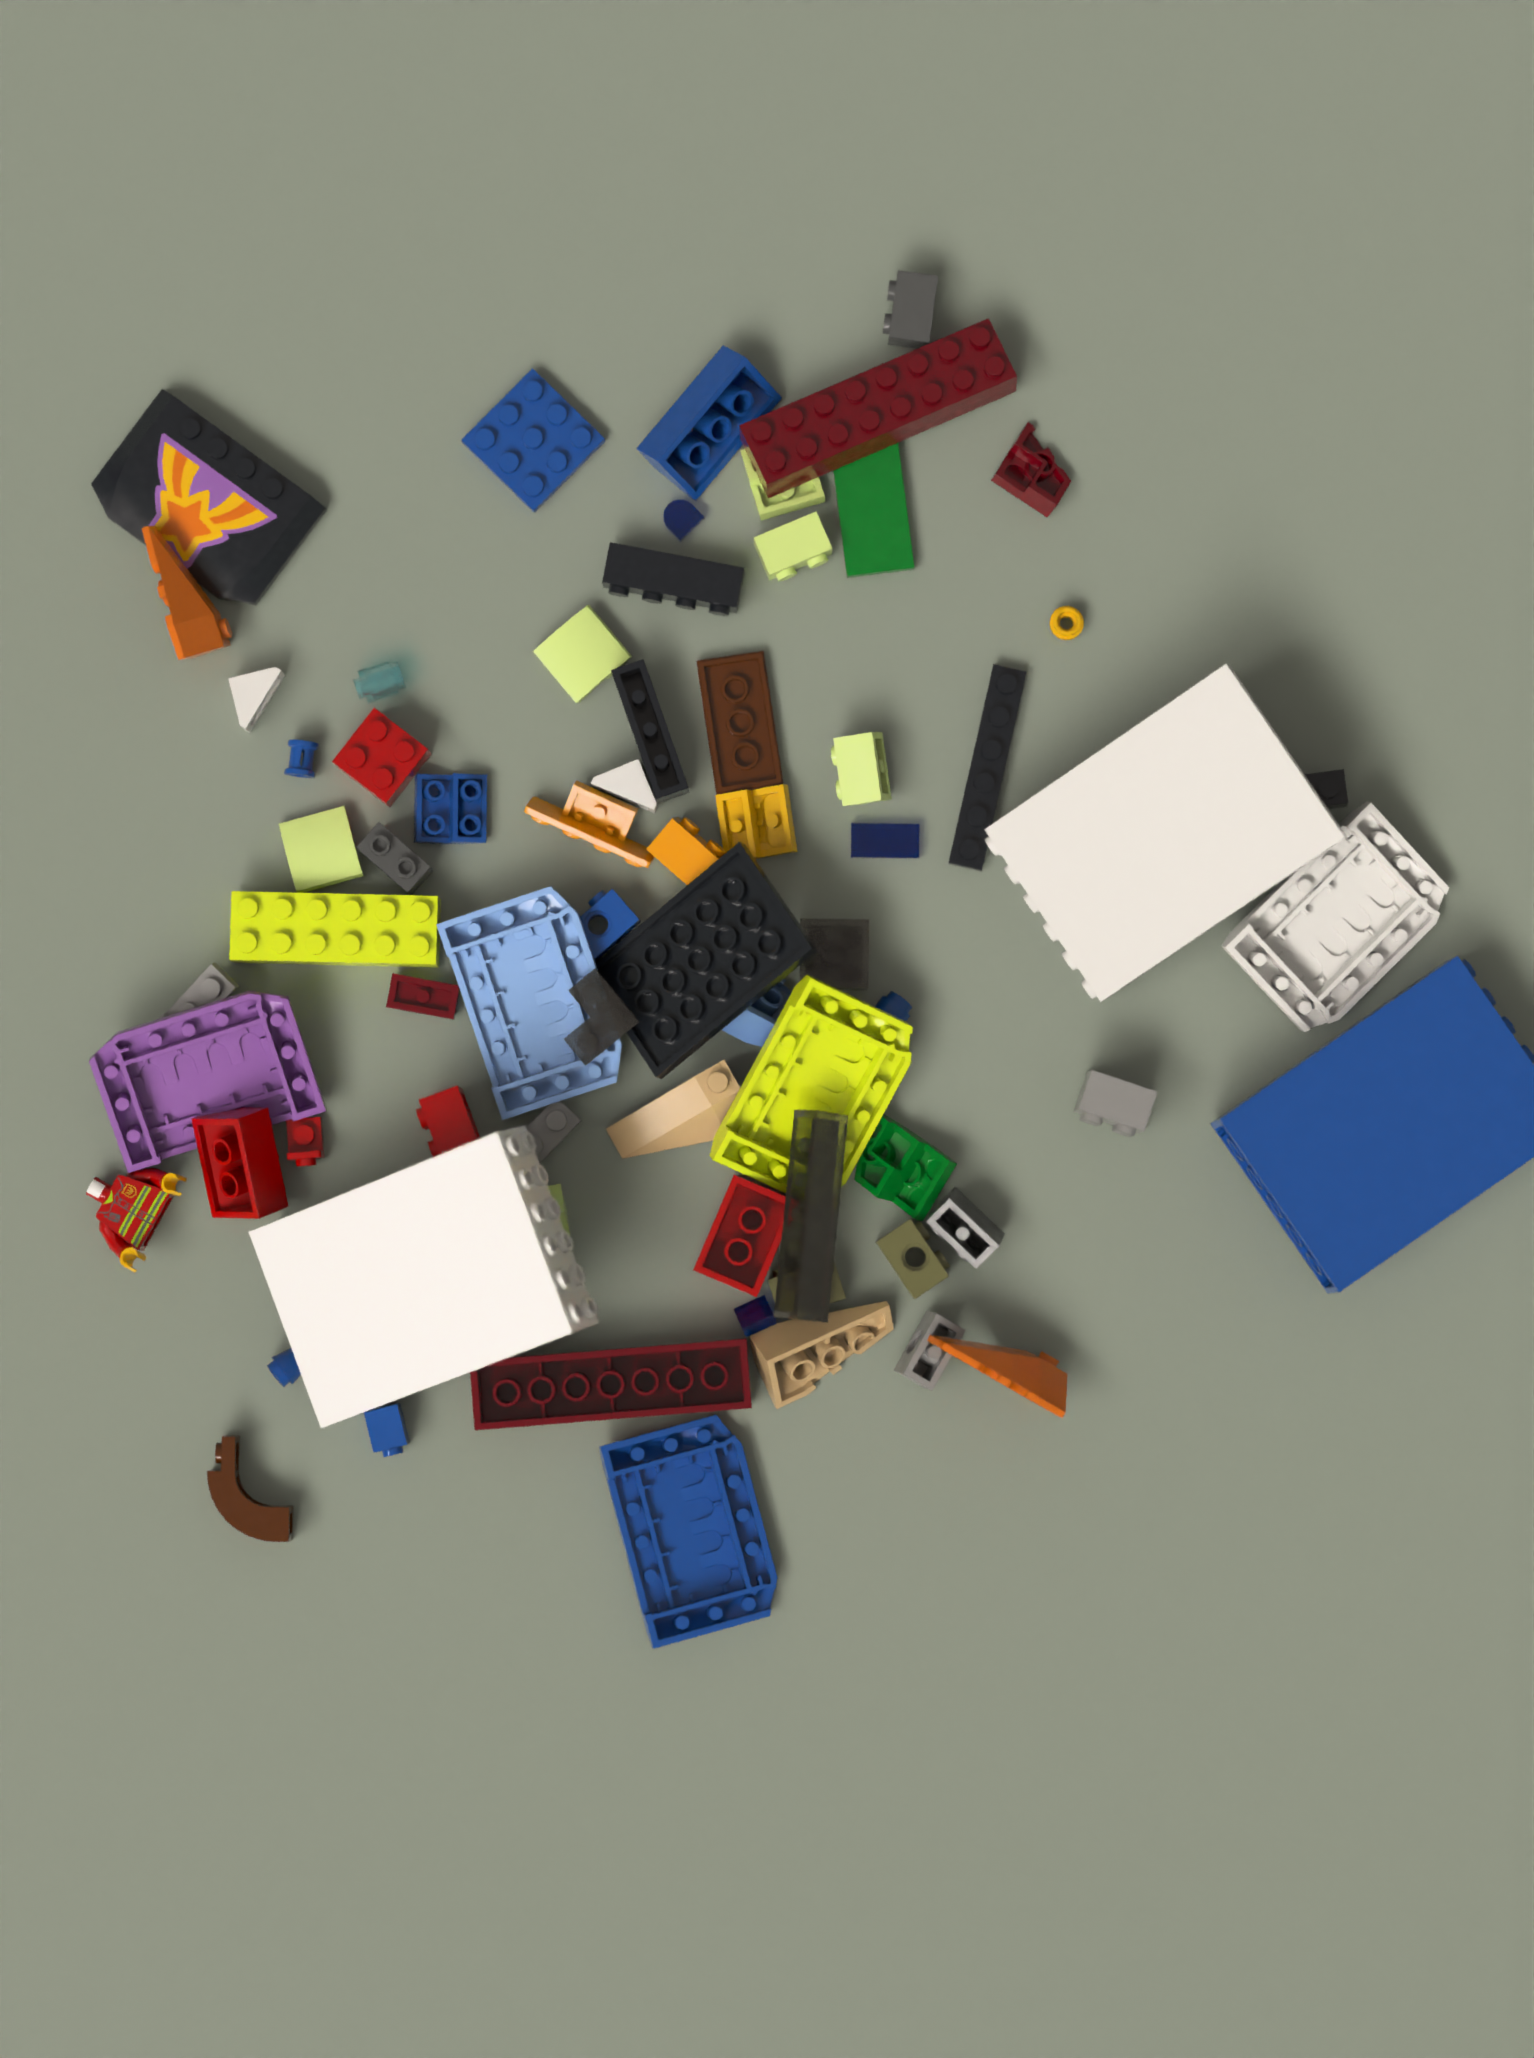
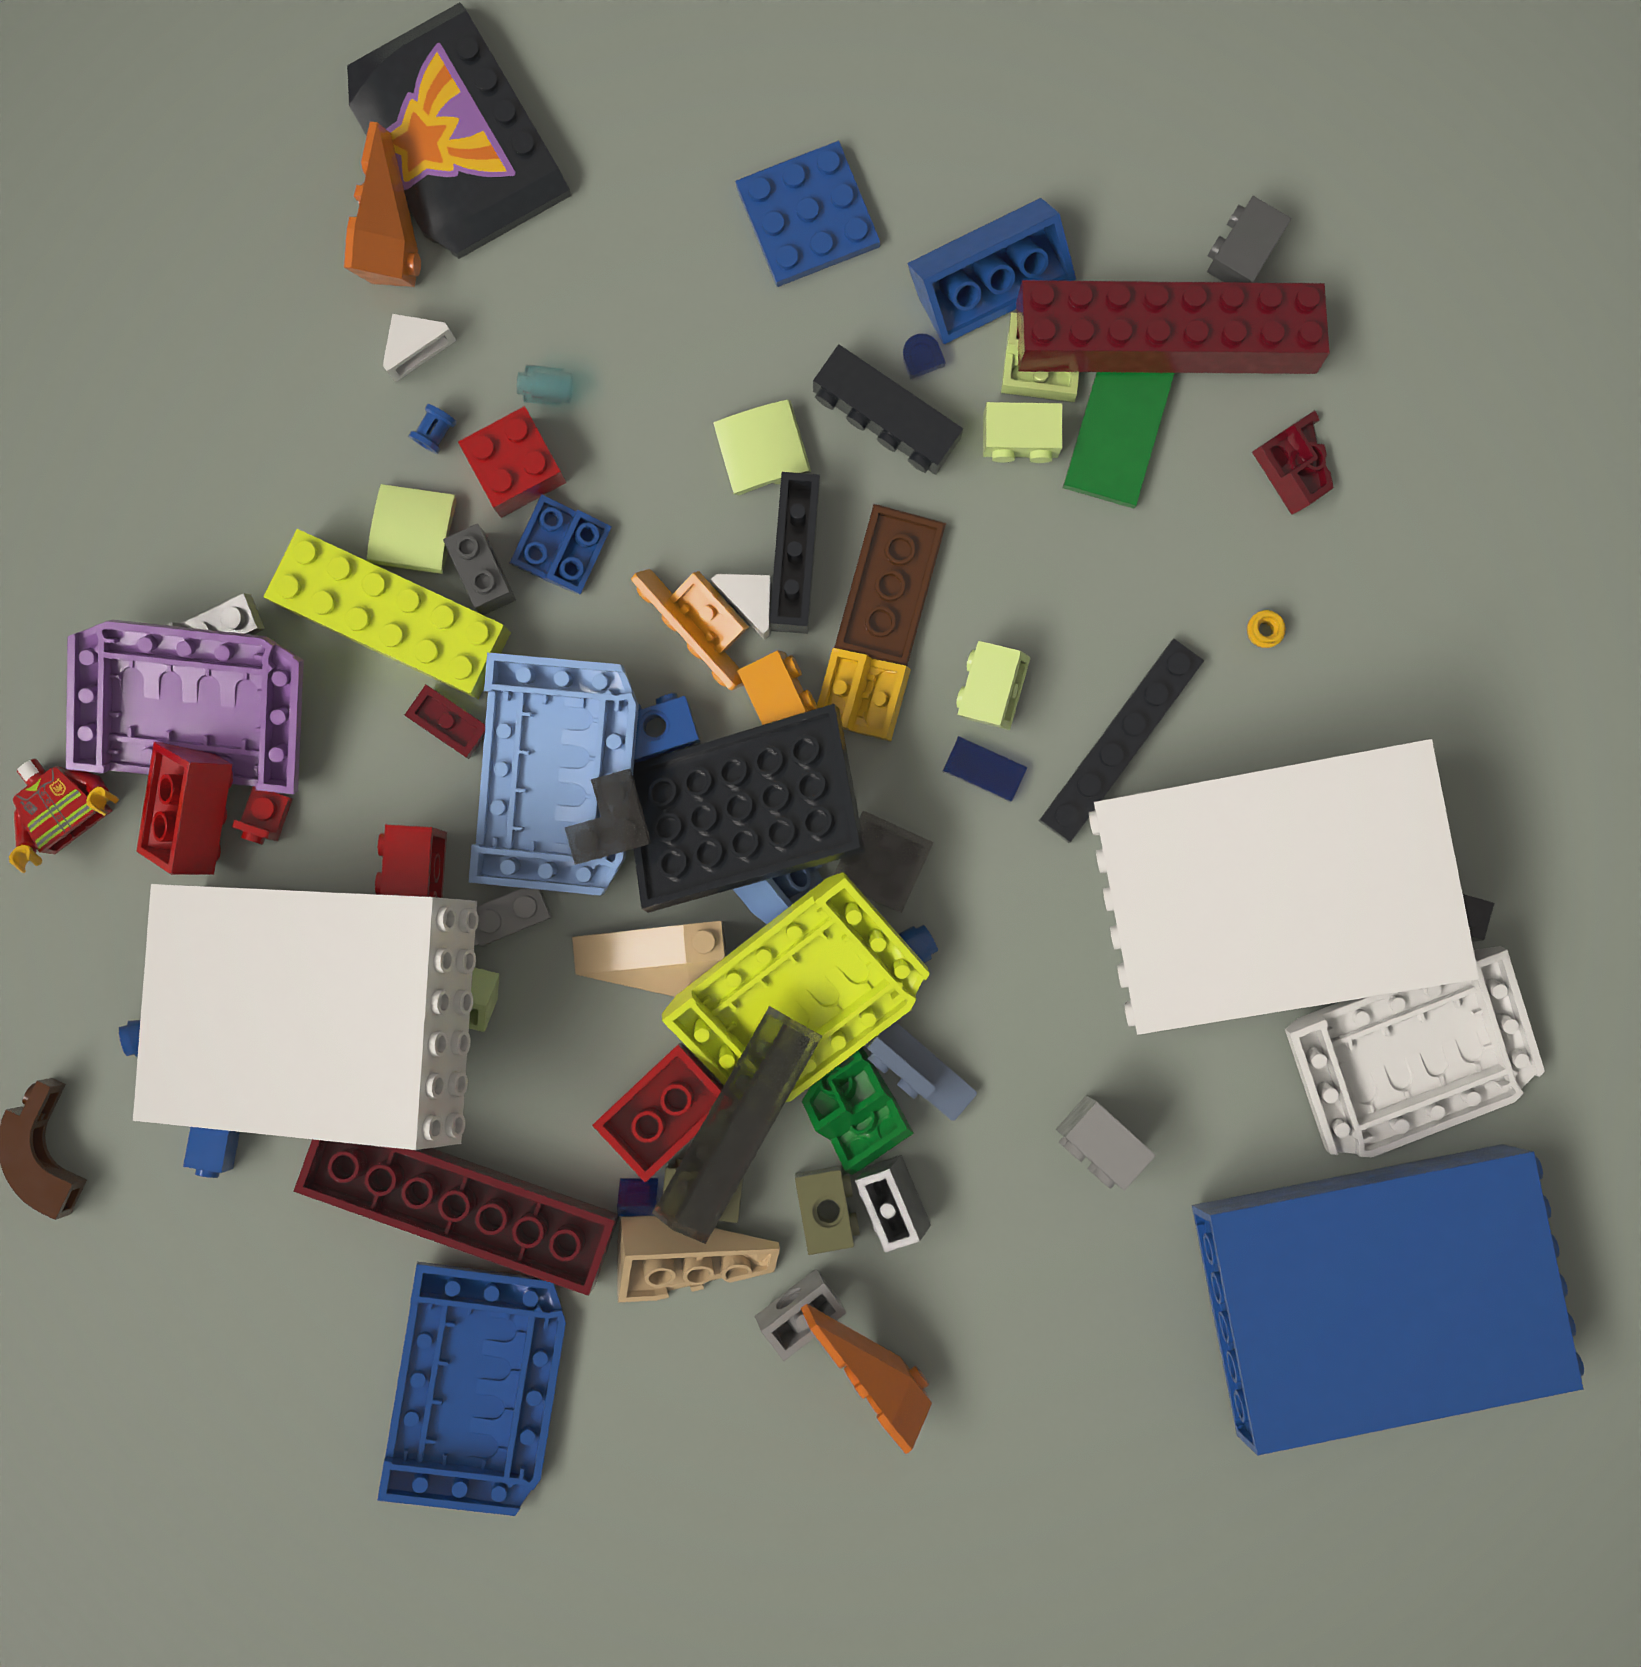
camera: 25 degrees right, 0 degrees up
none -> sand blue bracket [865,1022,977,1121]

